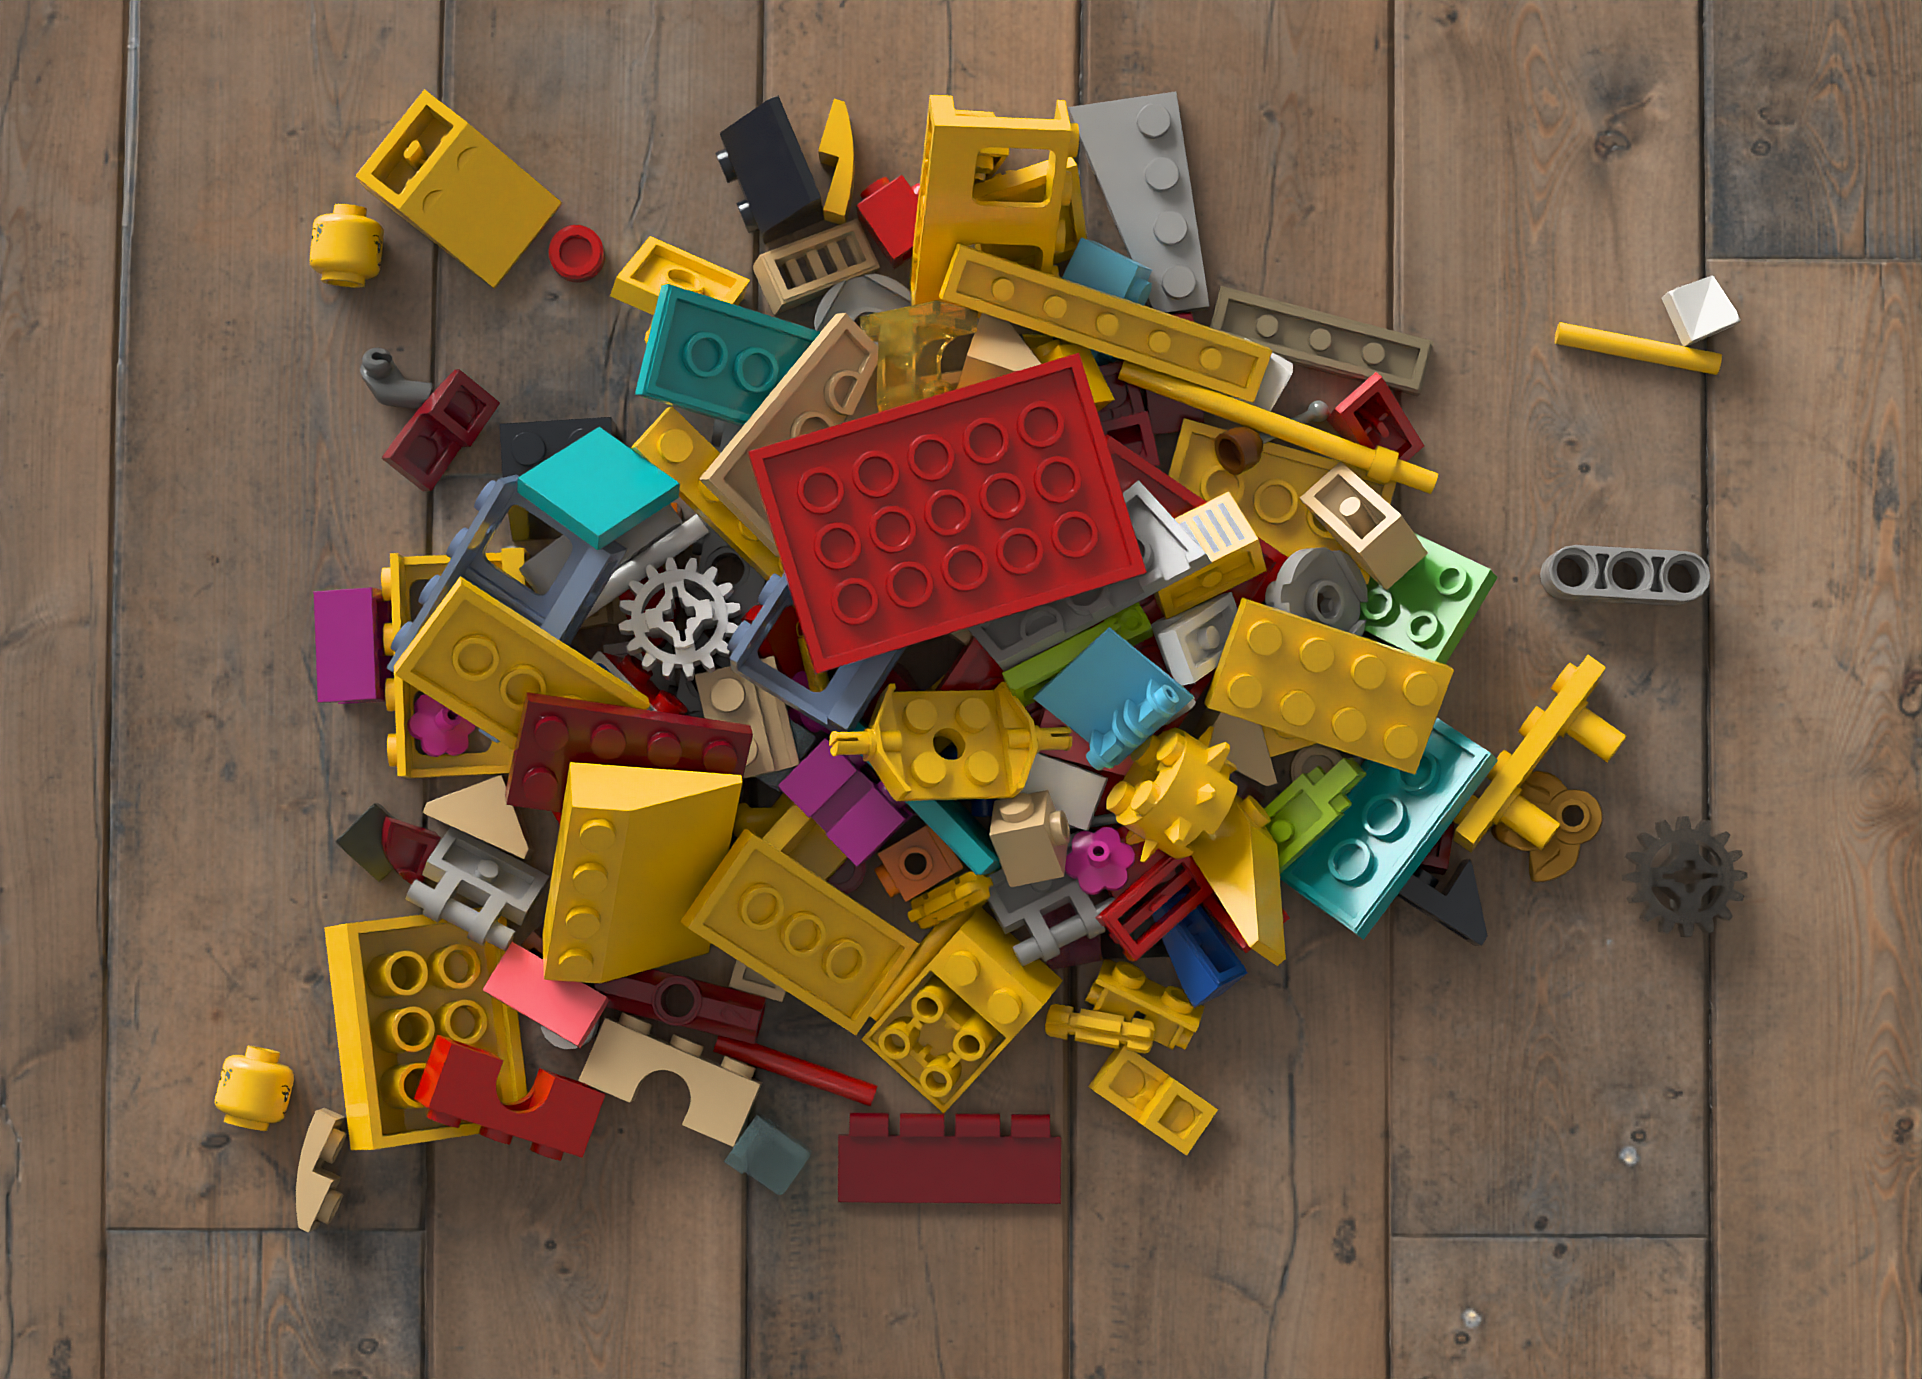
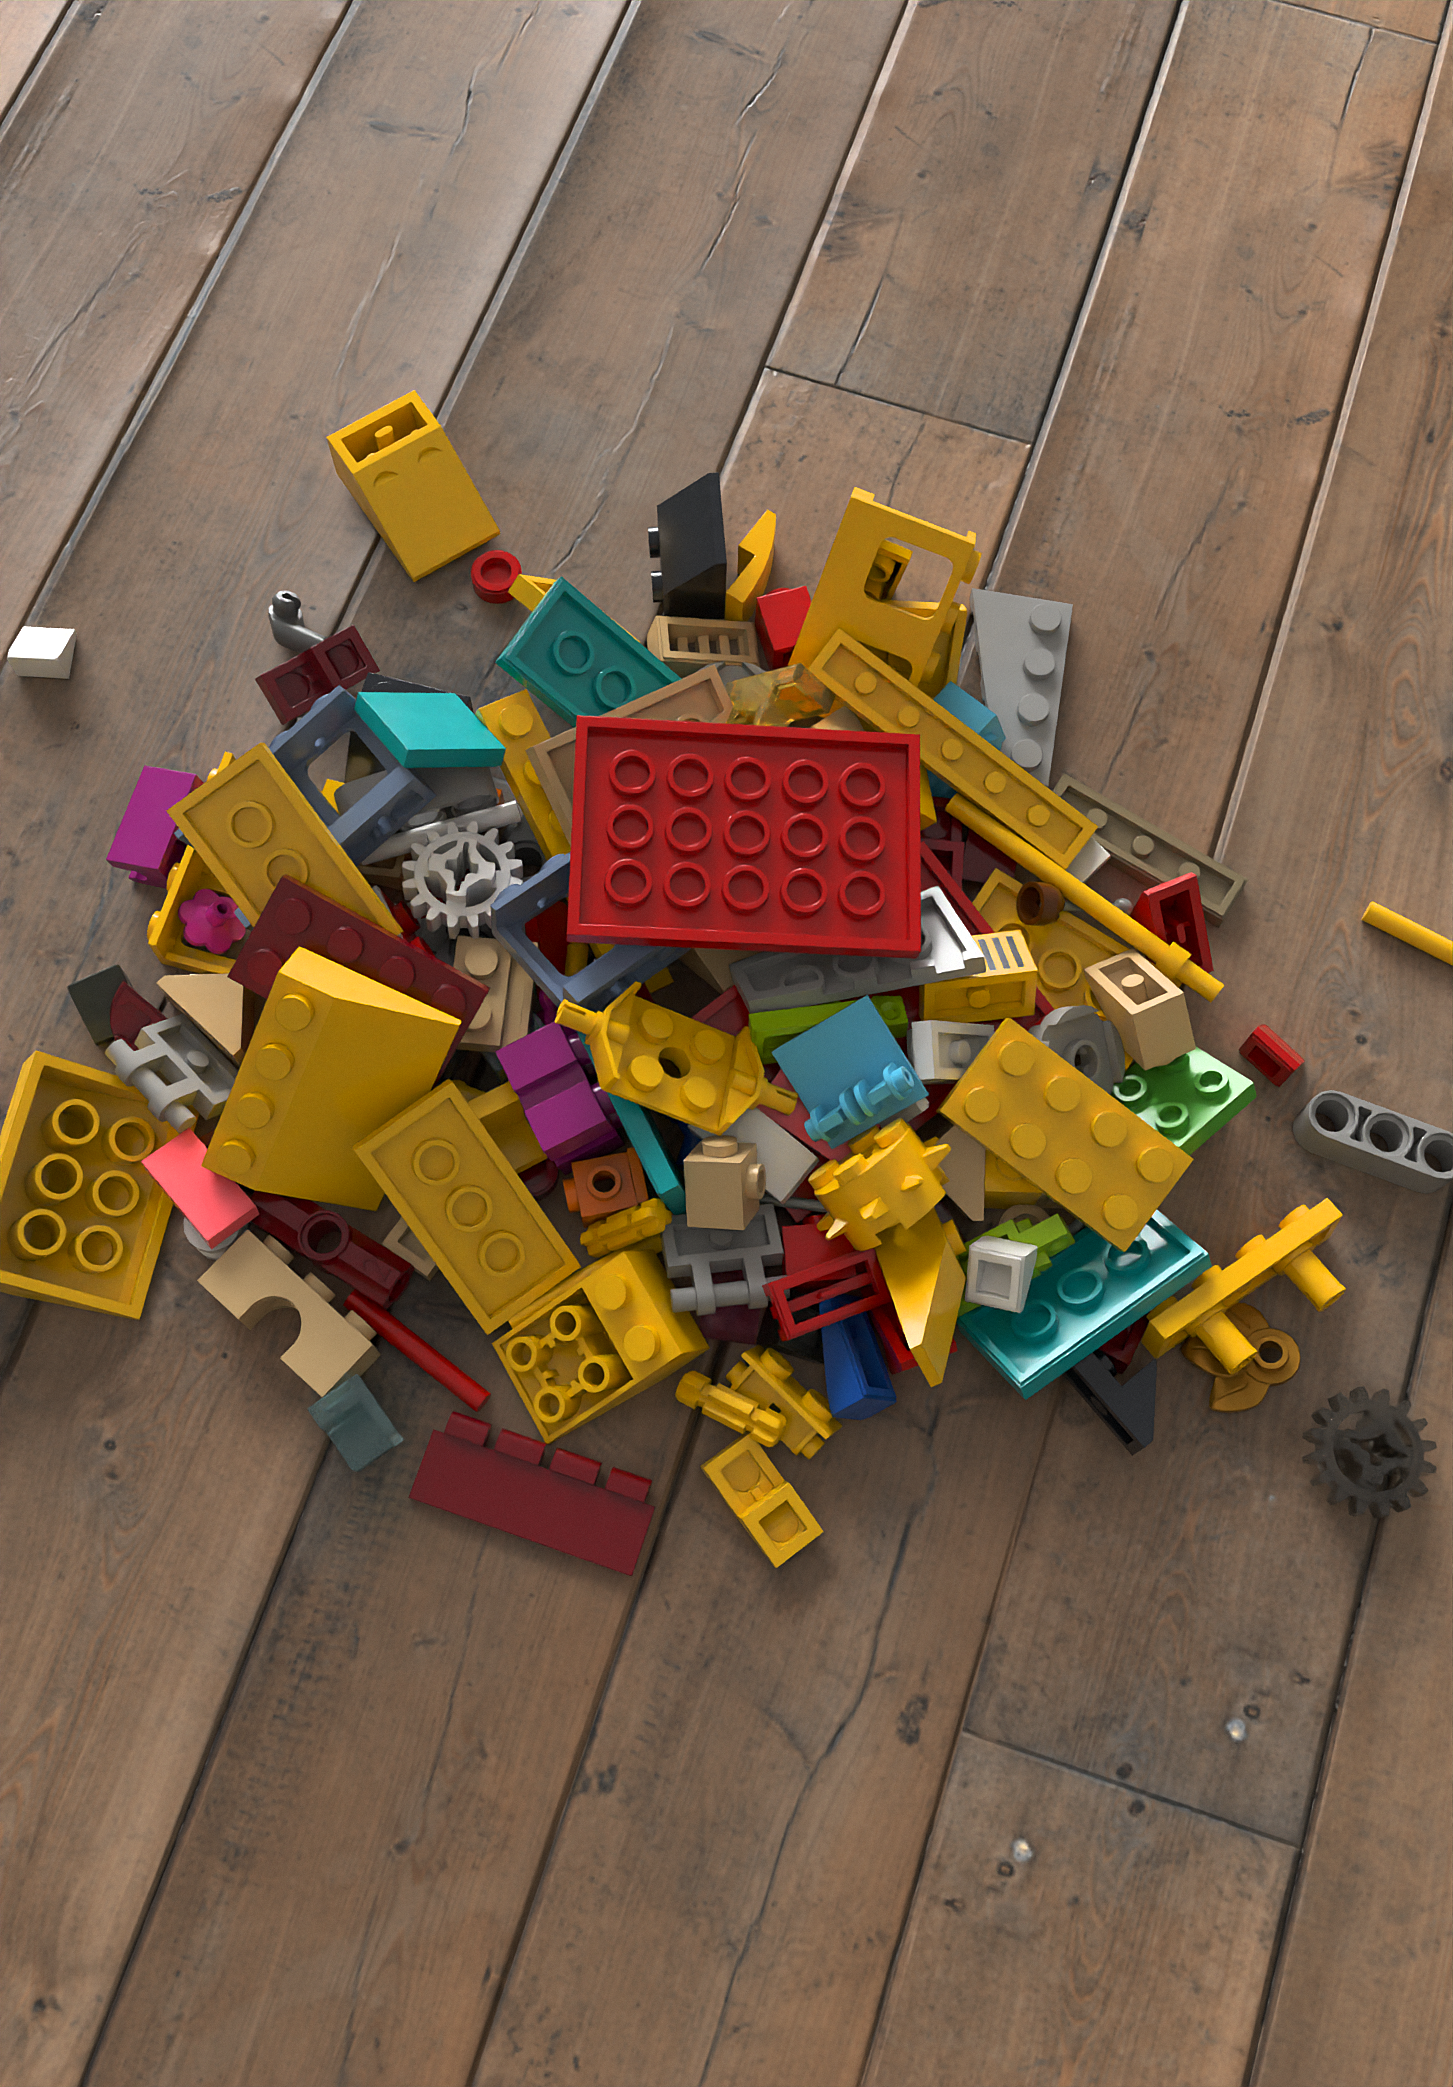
camera: 20 degrees right, 15 degrees down
yellow head [309,204,384,288] -> none
red arch [414,1034,606,1161] -> none
dark pink plant [1065,827,1135,895] -> none
none -> white slope [7,627,77,679]
none -> white slope [965,1236,1038,1313]
none -> red slope [1239,1024,1305,1087]

